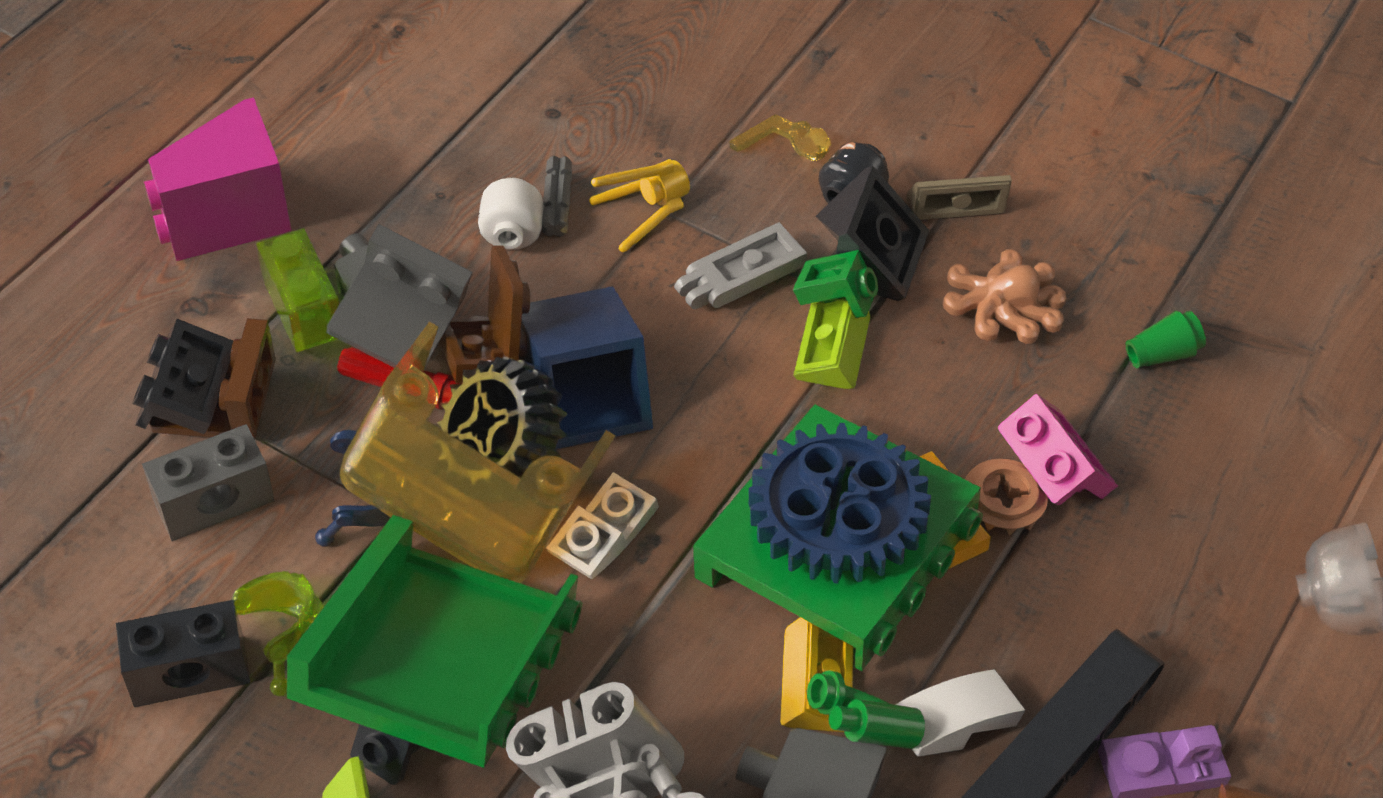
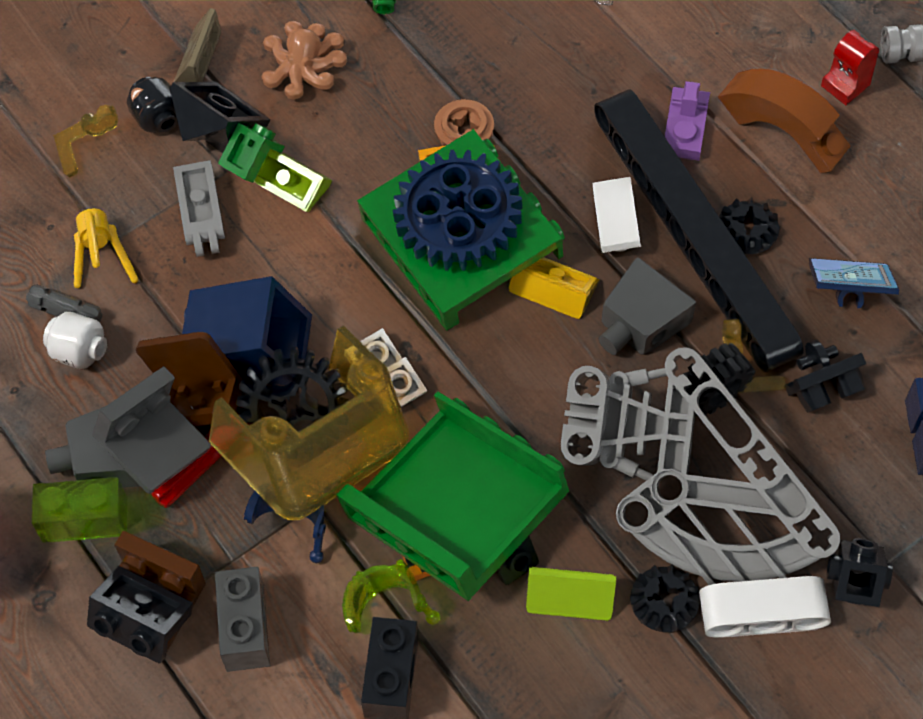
camera: 65 degrees left, 10 degrees up
green plant [807,670,925,749] -> none
bracket [998,394,1118,505] -> none

